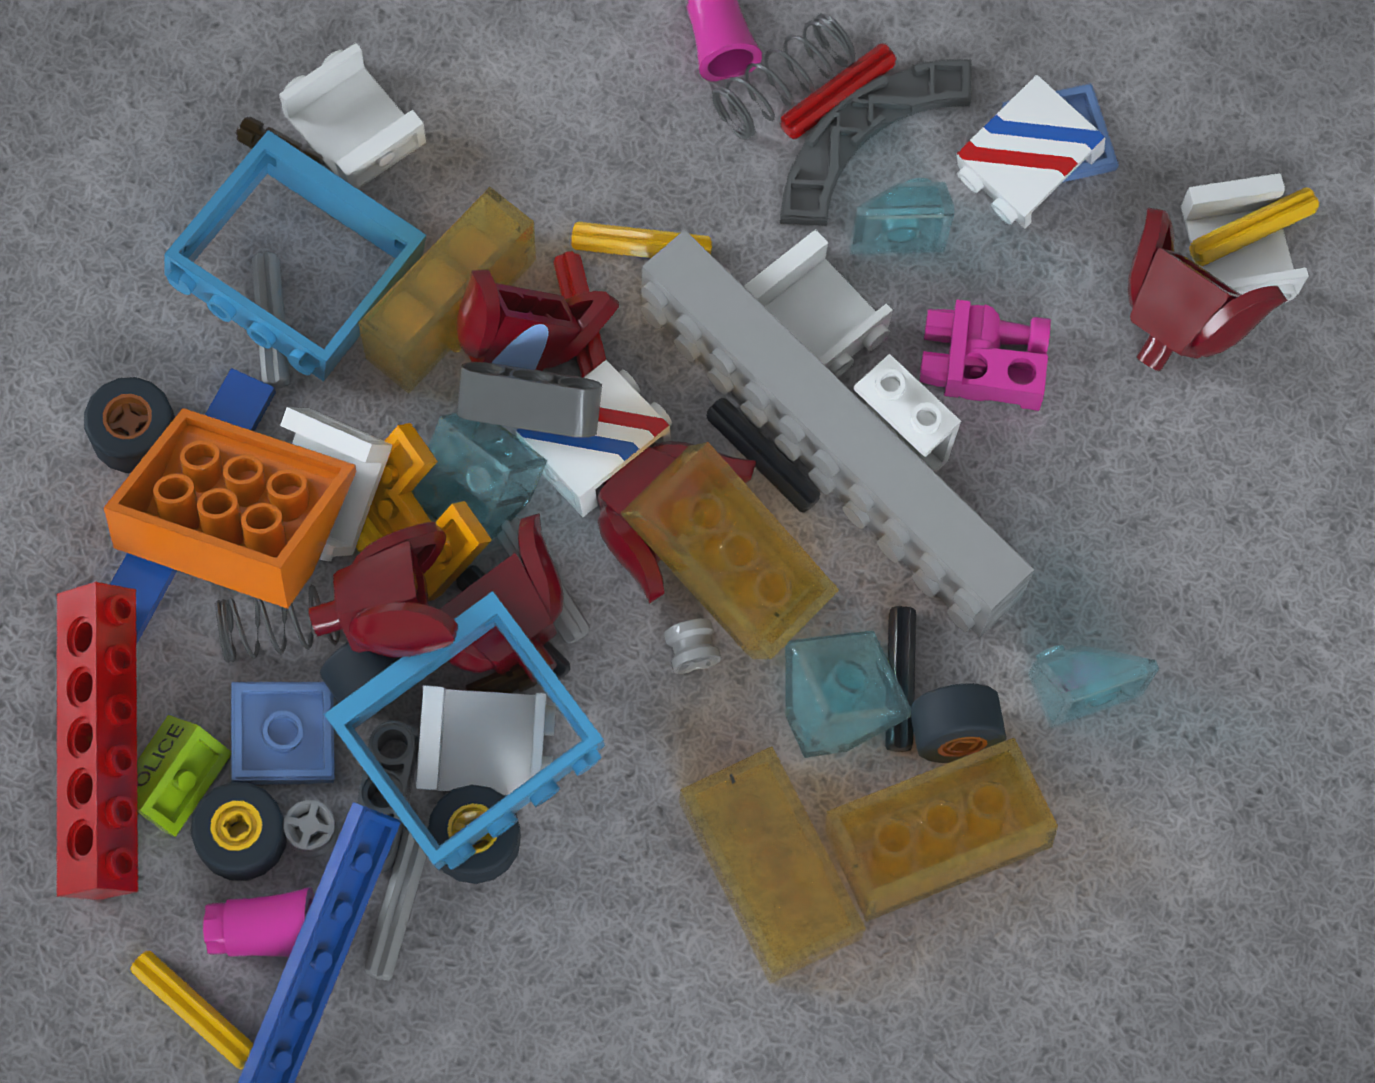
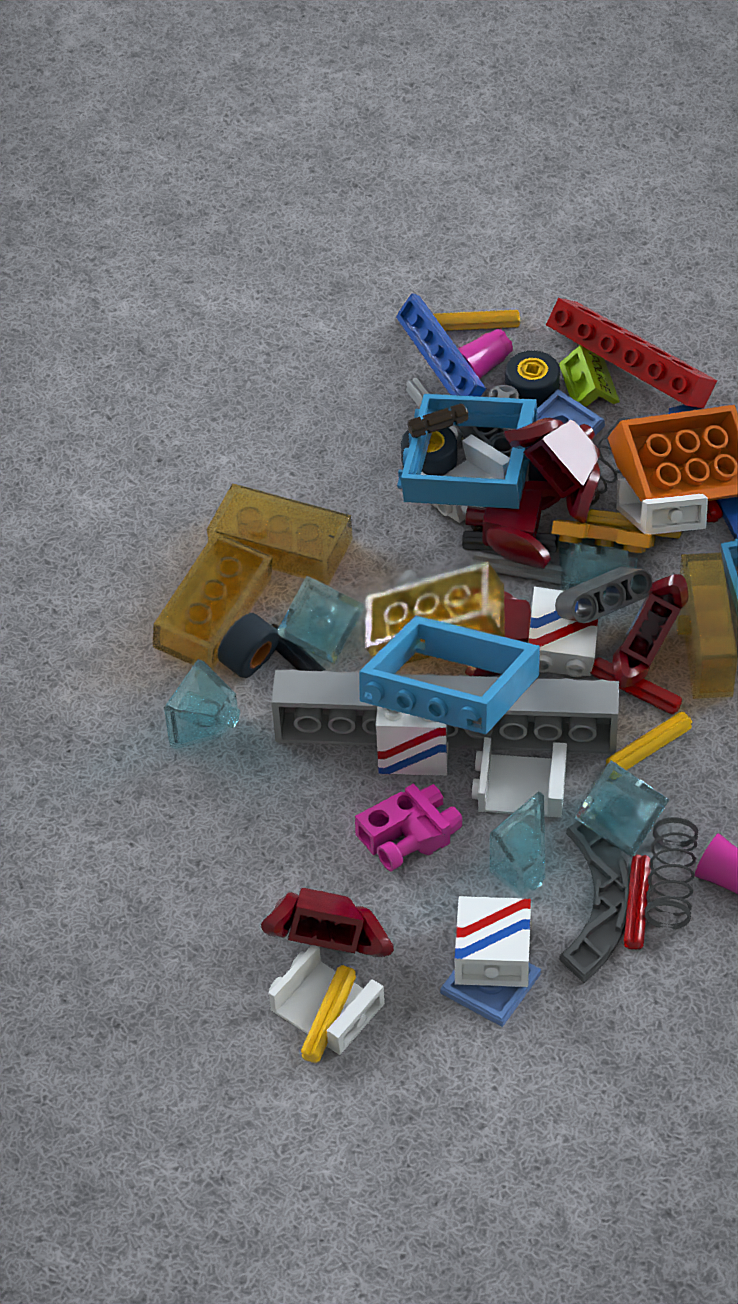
camera: 145 degrees right, 20 degrees down
none -> dark azure window [359,616,540,735]
none -> dark brown axle [407,404,468,438]
none -> clear light blue slope [574,760,669,857]

